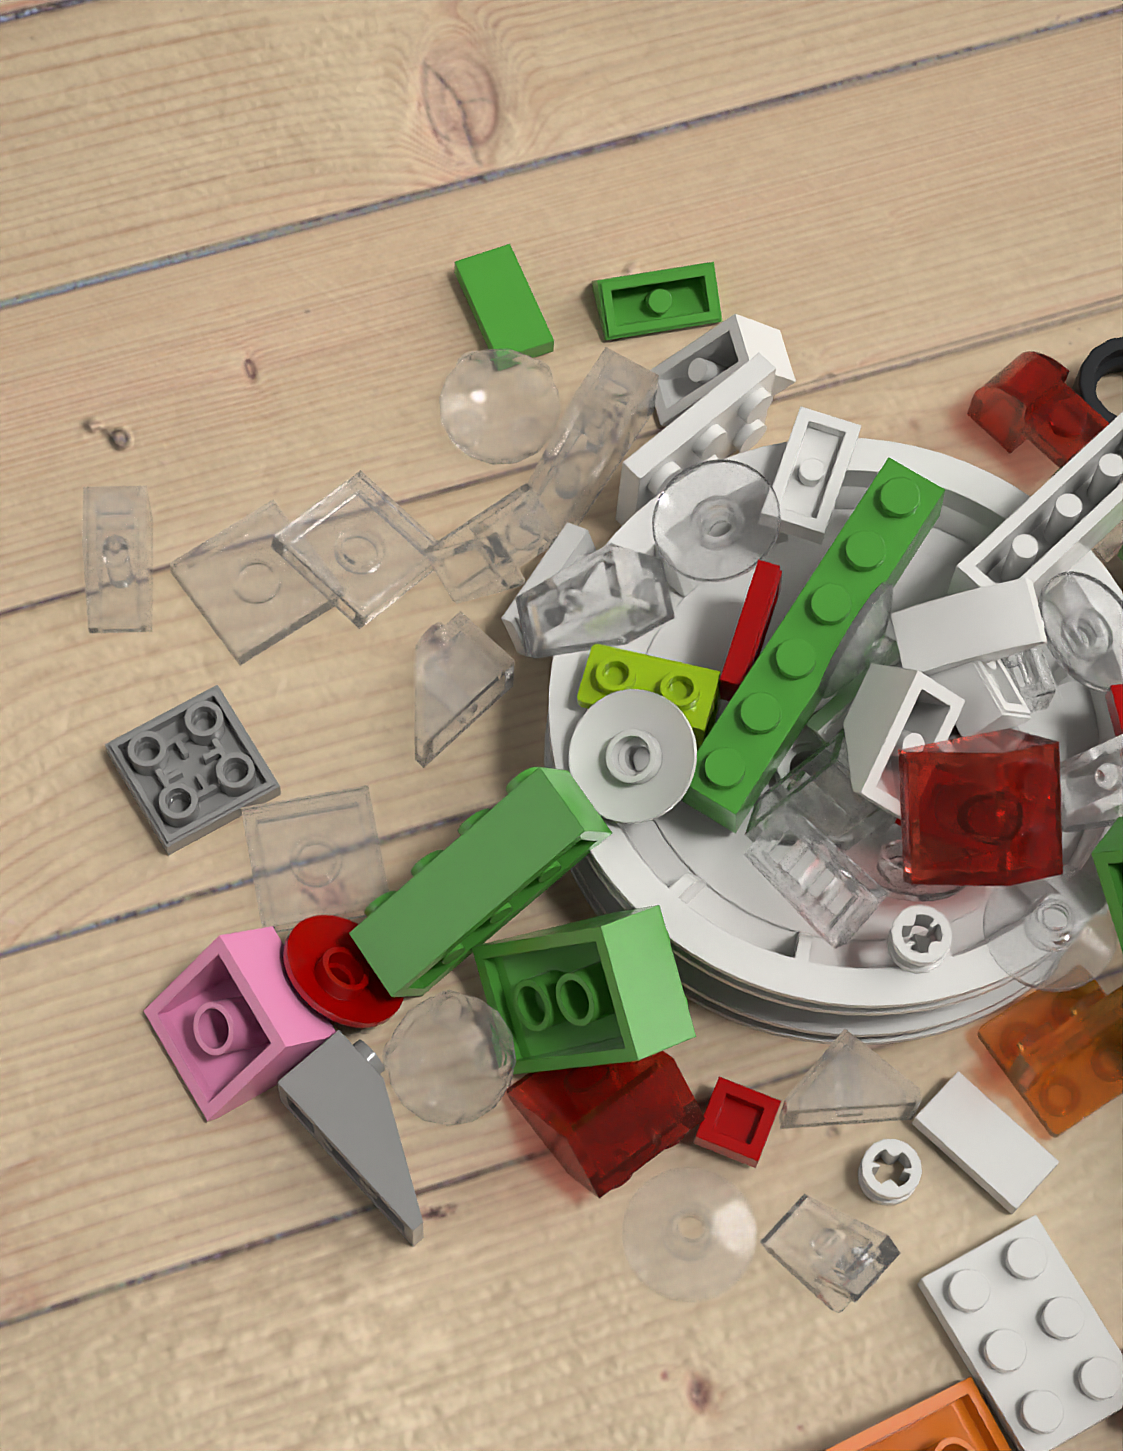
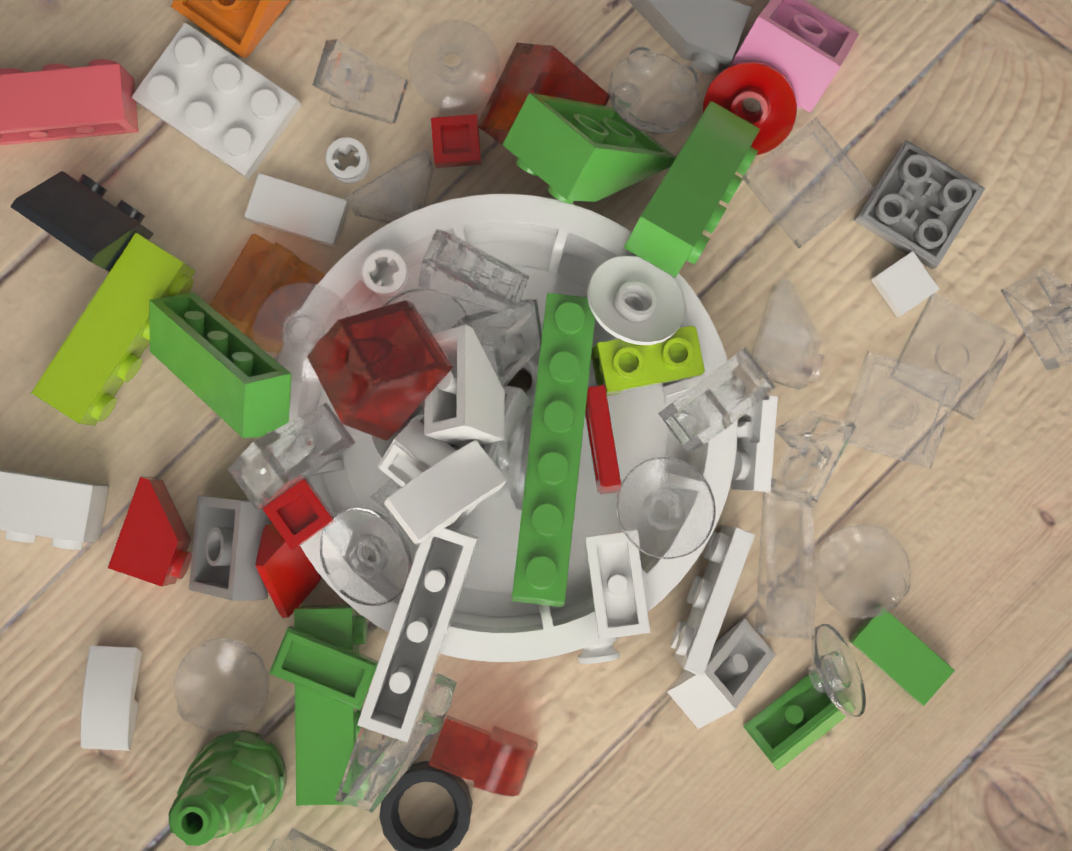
camera: 160 degrees right, 20 degrees up
none -> clear dish [809,624,866,719]
none -> white tile [871,251,940,317]

